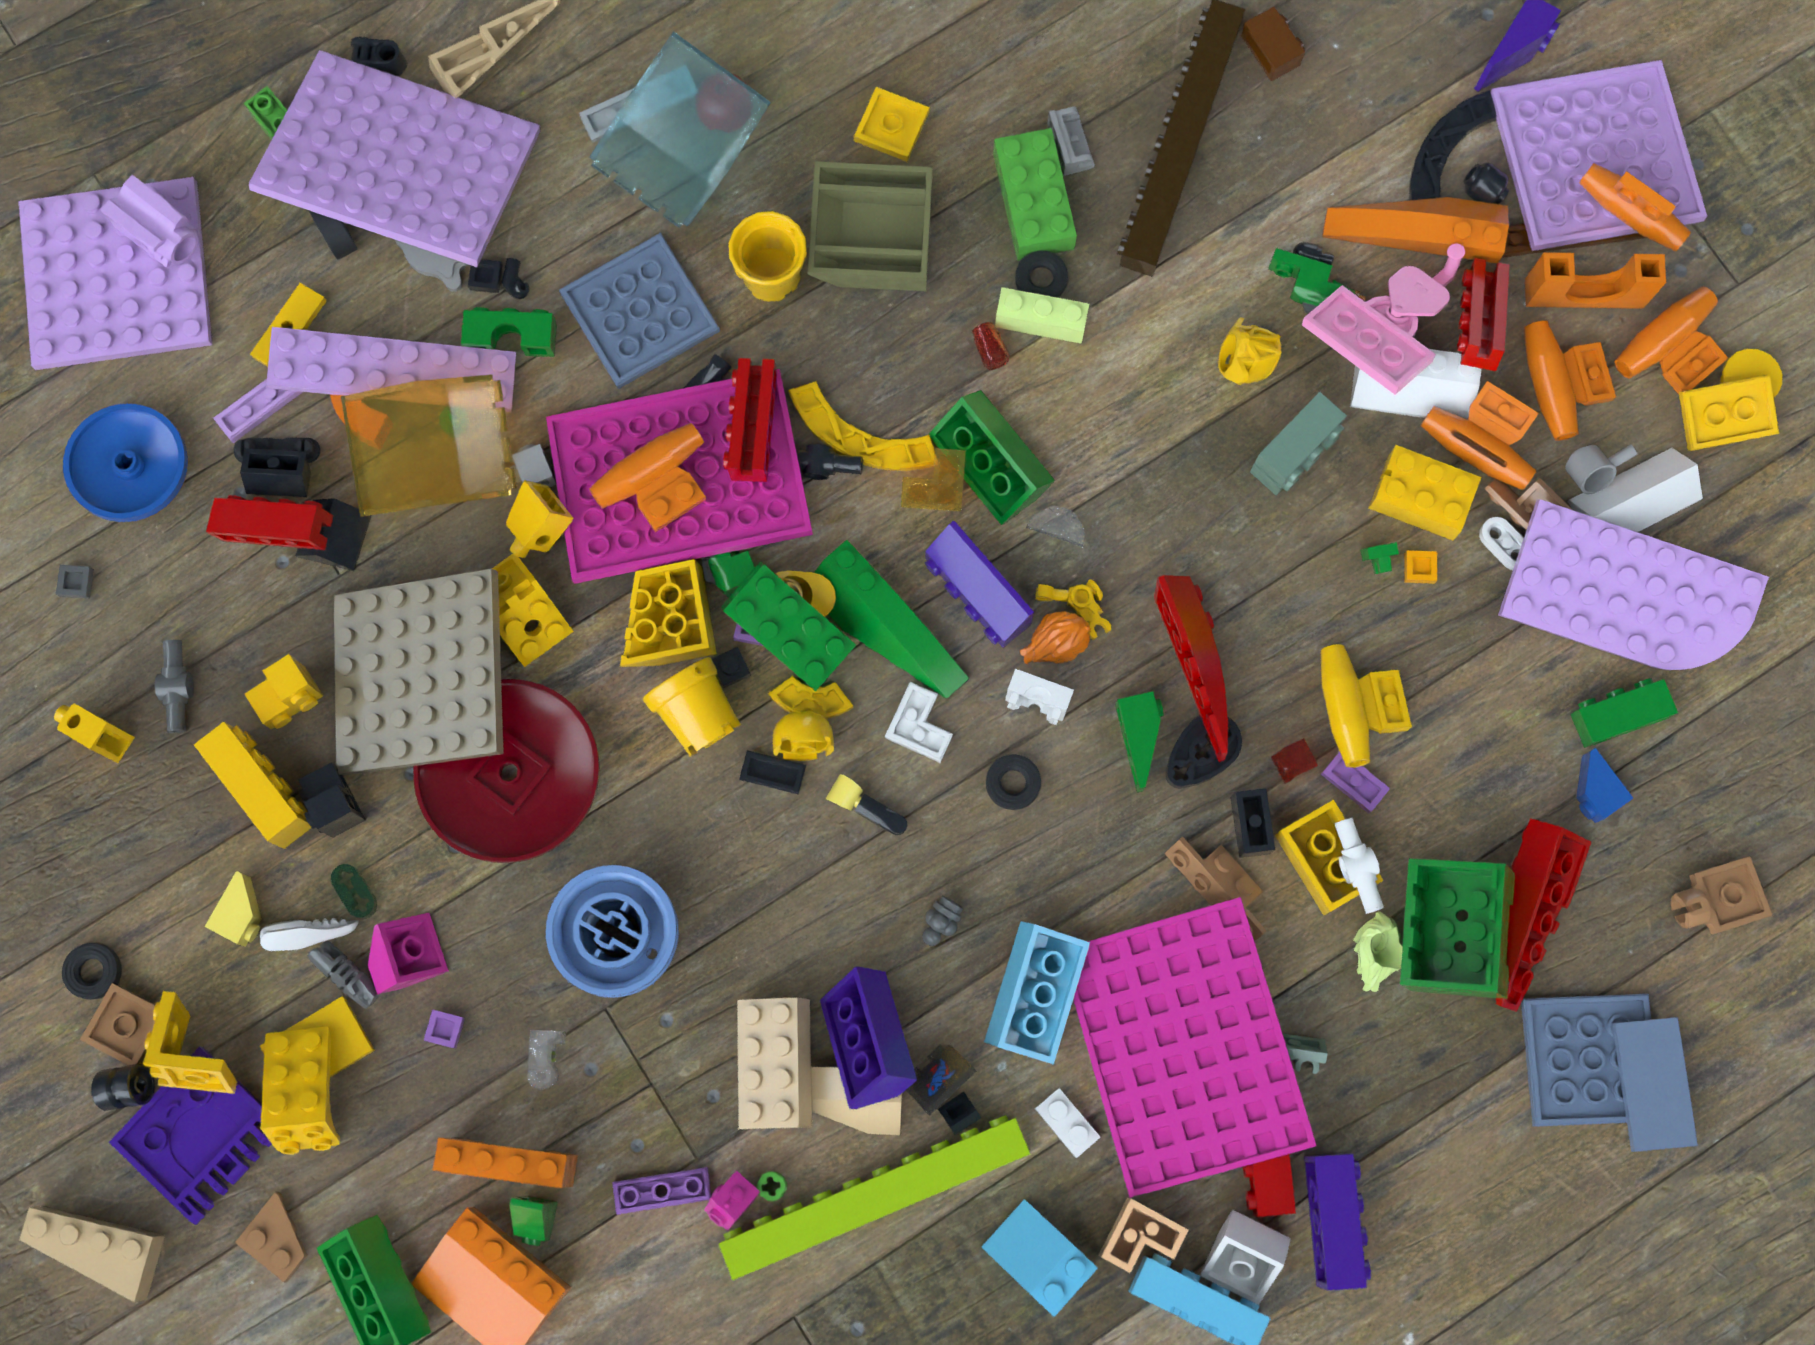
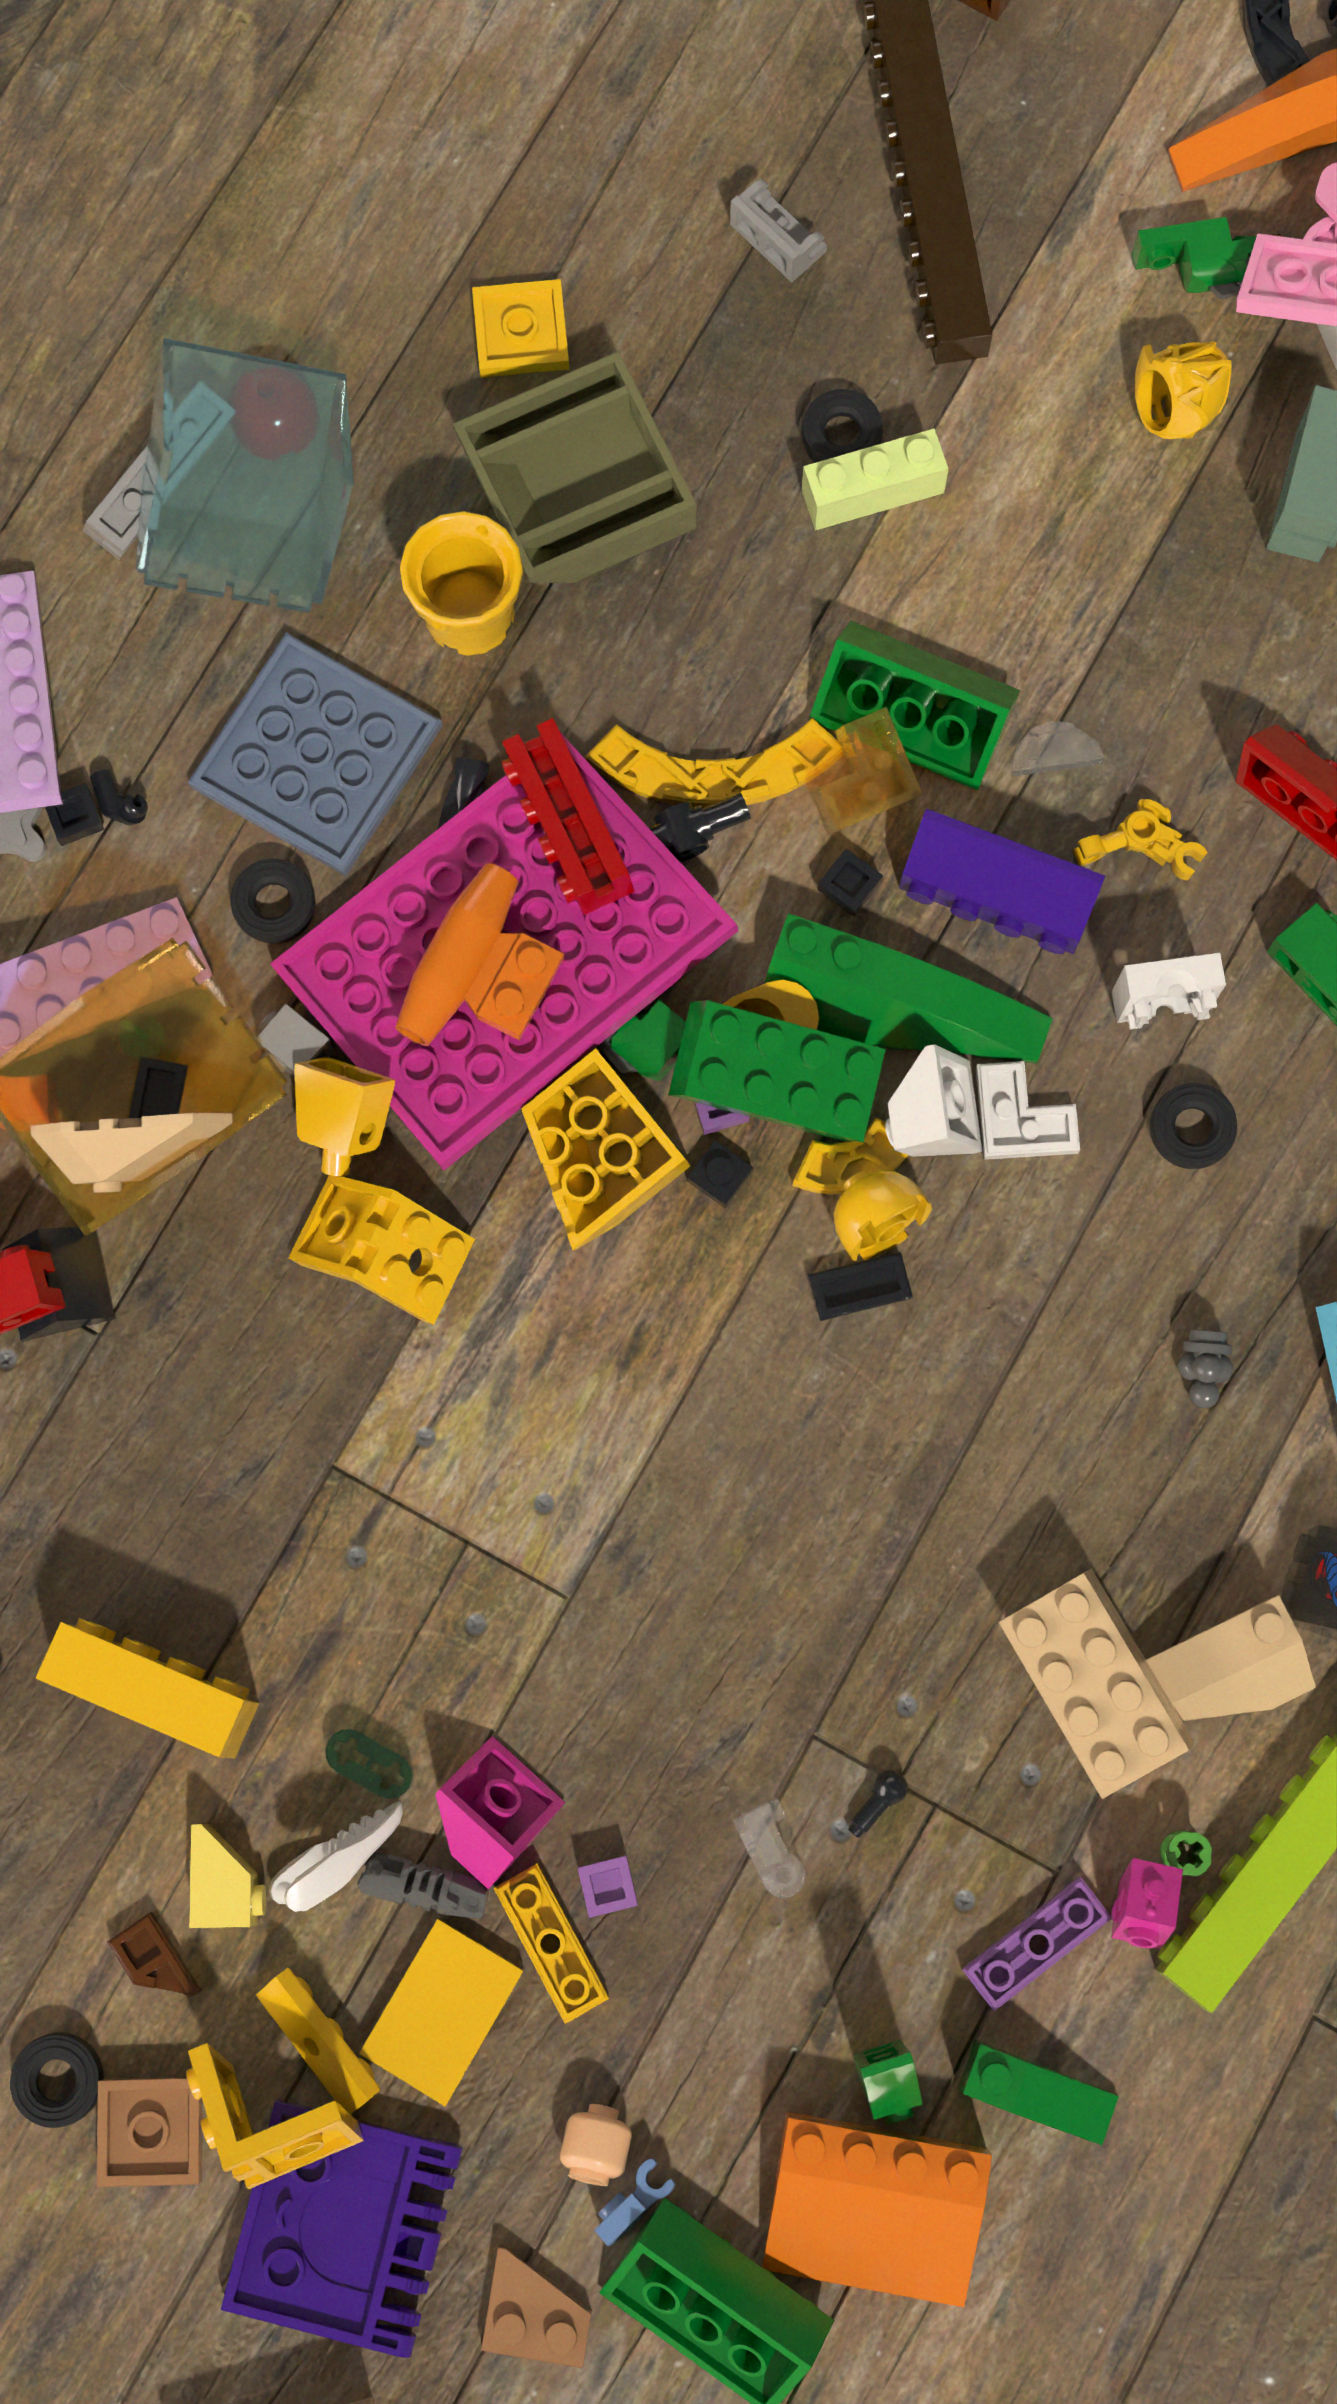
camera: 25 degrees left, 0 degrees up
black wheel [91,1064,155,1111] -> none
yellow brick [244,654,323,729] -> none
yellow bracket [261,1026,340,1154] -> none
black brick [298,762,366,838] -> none
dark tan plate [334,569,503,776] -> none
dark red dish [413,679,600,863] -> none
orange arch [432,1137,578,1188] -> none
green arch [461,307,557,357] -> none
medium blue wheel [546,865,679,998] -> none
yellow piece [643,657,741,757] -> none
dark purple slope [820,966,917,1110] -> none
piece [825,774,908,835] -> none
clear red piece [972,322,1010,370] -> none
bright green brick [993,128,1077,261] -> none
orange hair [1020,611,1091,664] -> none
black cylinder [1292,242,1334,265] -> none
none -> tan wedge [31,1113,233,1193]
none -> reddish brown tile [107,1912,202,1996]
none -> black tile [129,1056,189,1118]
none -> black tyre [230,859,316,944]
none -> yellow tile [256,1967,380,2115]
none -> yellow tile [493,1863,610,2024]
none -> light nougat head [560,2104,632,2186]
none -> medium blue plate [594,2158,676,2246]
none -> black plate [817,849,883,916]
none -> black piece [848,1770,908,1838]
none -> white slope [886,1044,983,1157]
none -> green slope [958,2039,1119,2145]

